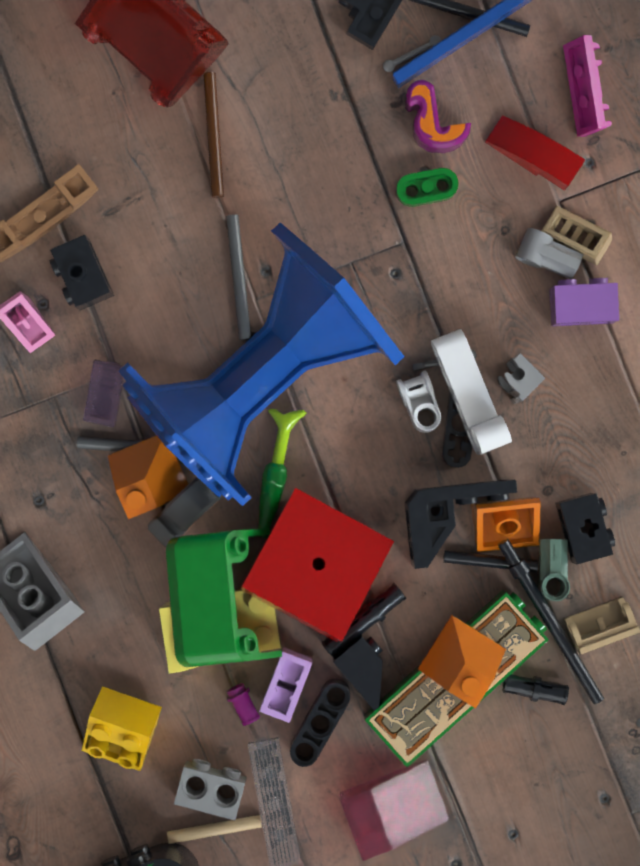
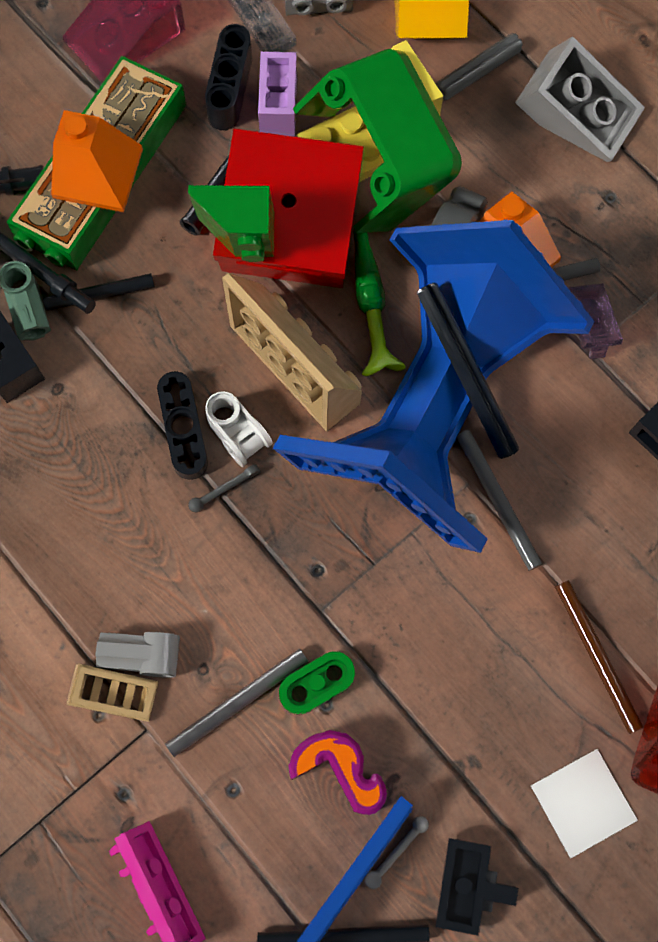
camera: 160 degrees right, 15 degrees down
magenta pin [226,683,260,726] -> none
black slope [333,635,383,711] -> none
black bracket [404,479,518,569] -> none
white beam [431,329,512,455] -> none
orange slope [471,497,541,552] -> none
red slope [485,115,585,191] -> none
light grey hinge [497,353,545,404] -> none
medium lavender brick [549,278,619,326] -> none
none -> flat silver bar [165,648,308,757]
none -> green slope [188,185,274,262]
none -> tan slope [222,273,362,431]
none -> black axle [417,282,519,459]
none -> dark grey axle [436,33,523,100]
none -> white sticker [531,749,638,859]

